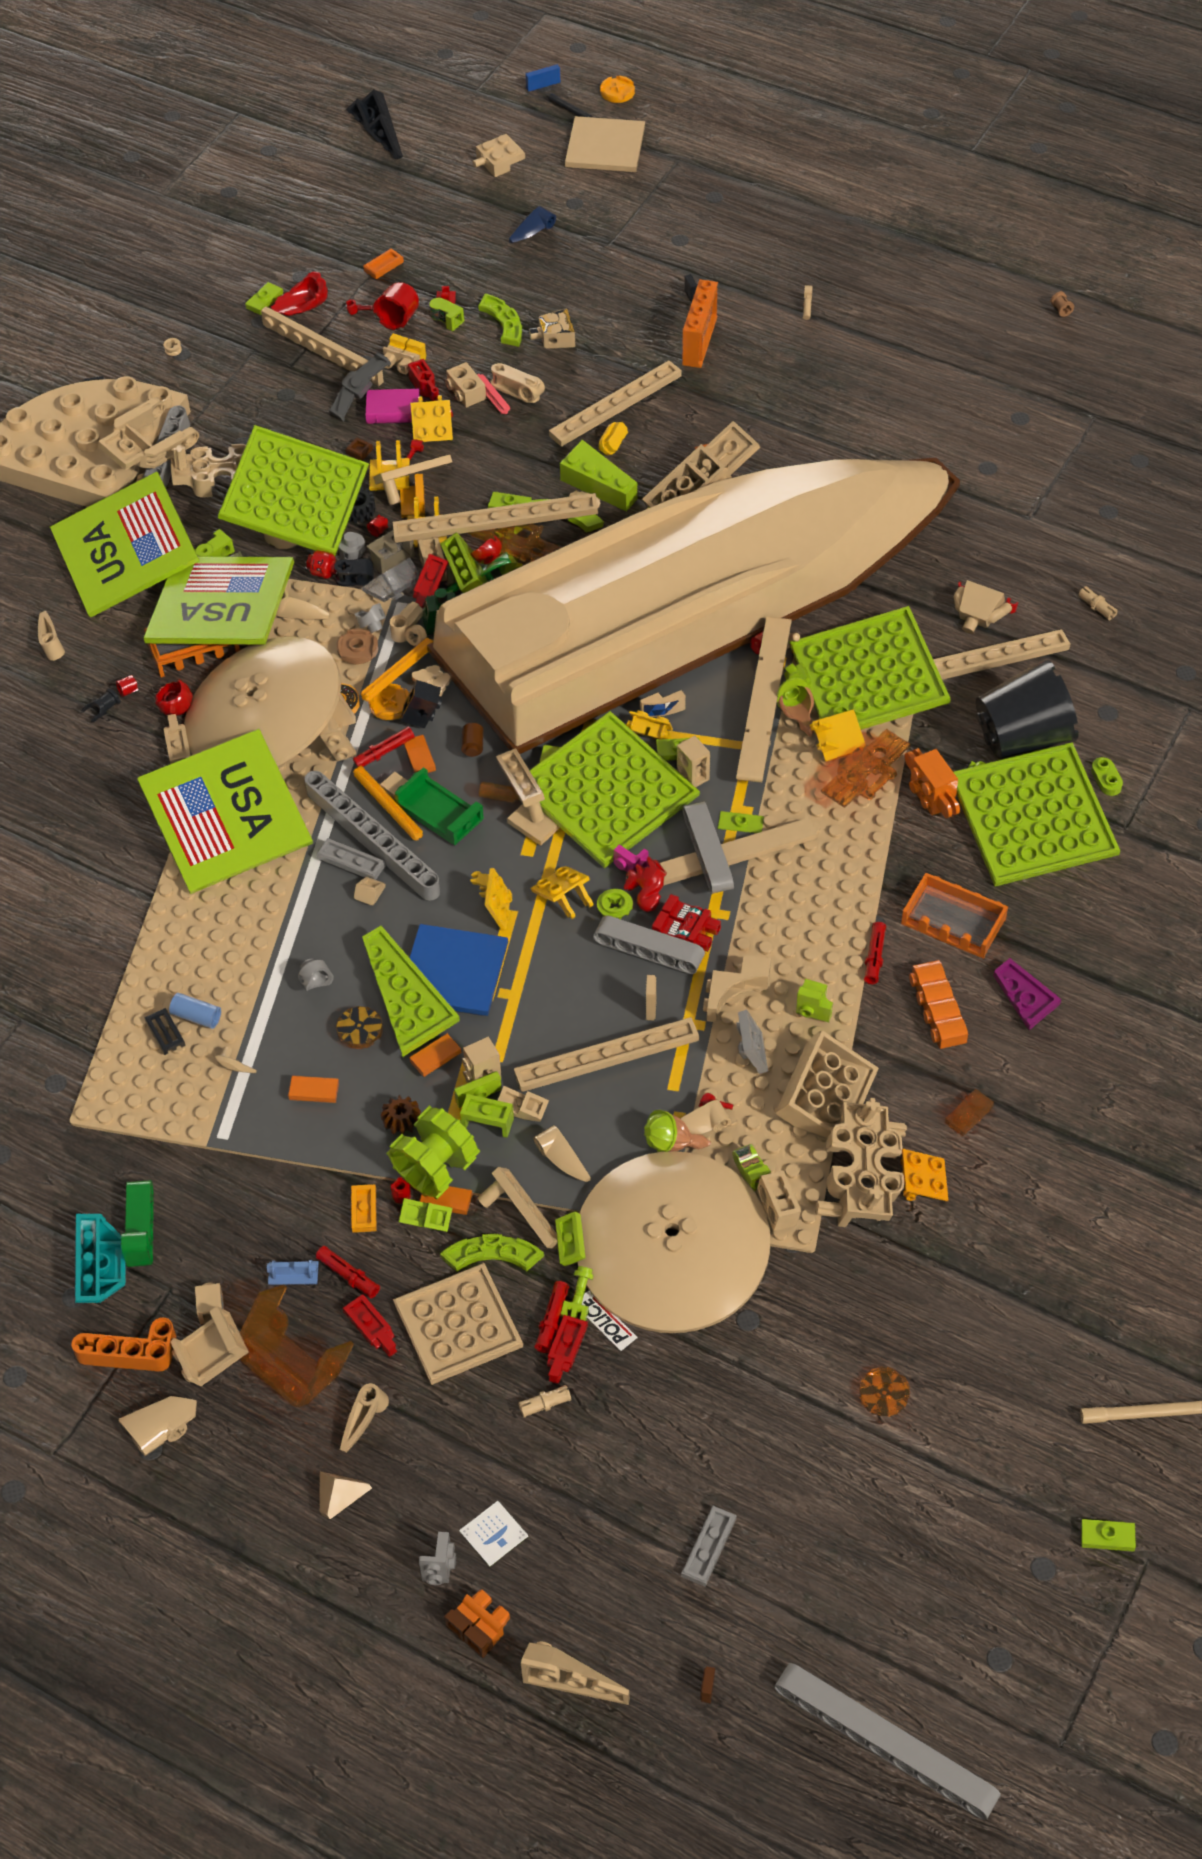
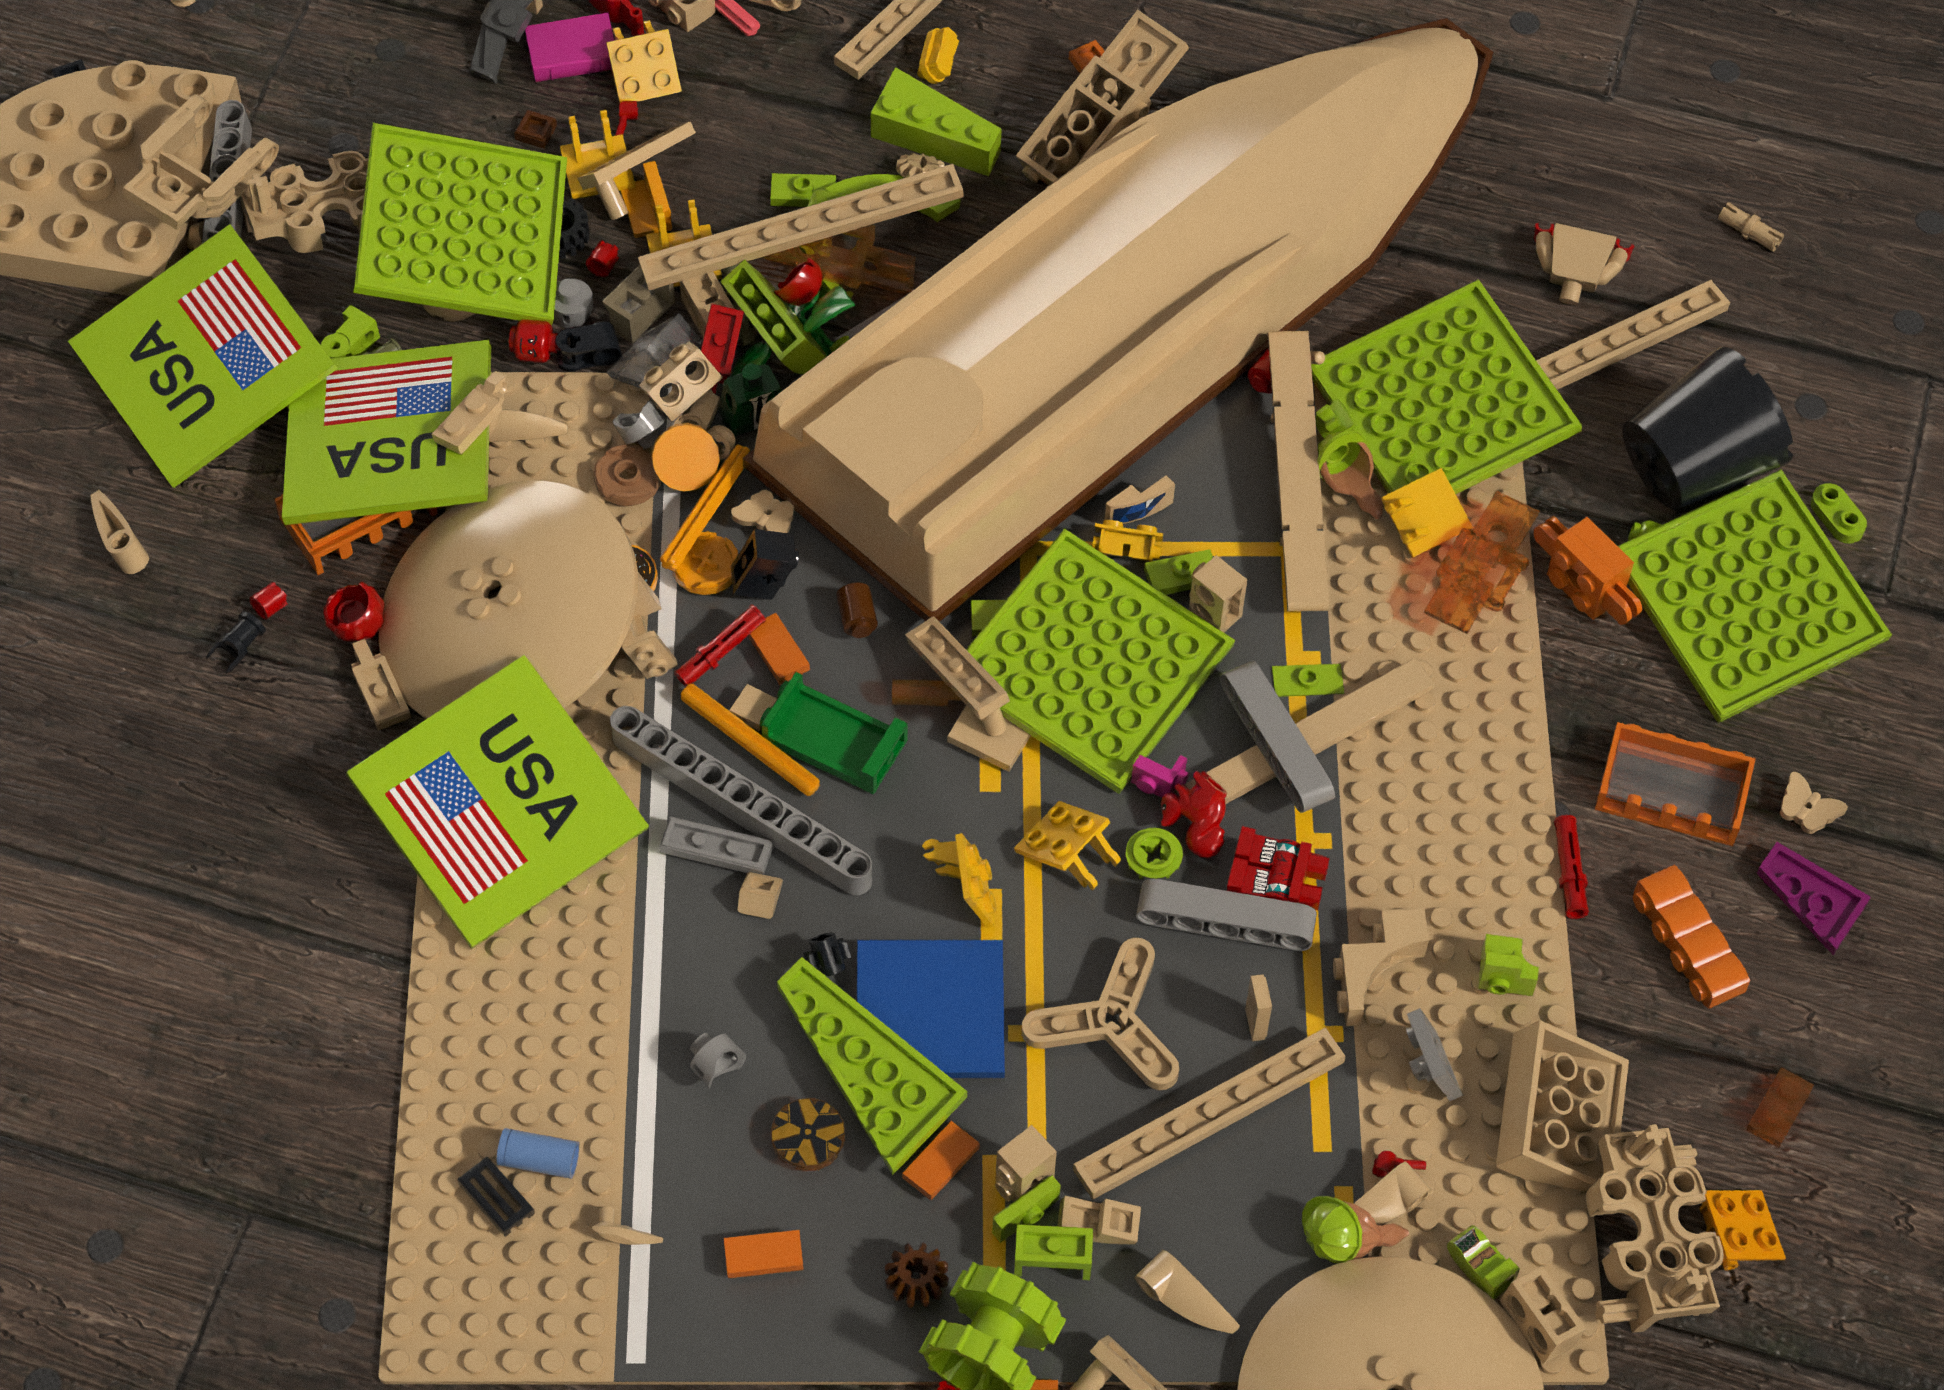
camera: 15 degrees left, 5 degrees up
none -> tan hinge [432,371,510,454]
none -> tan brick [639,341,723,422]
none -> light orange tile [651,423,720,492]
none -> black gear [803,932,852,977]
none -> tan piece [1022,938,1179,1090]
none -> tan animal [1780,772,1848,834]

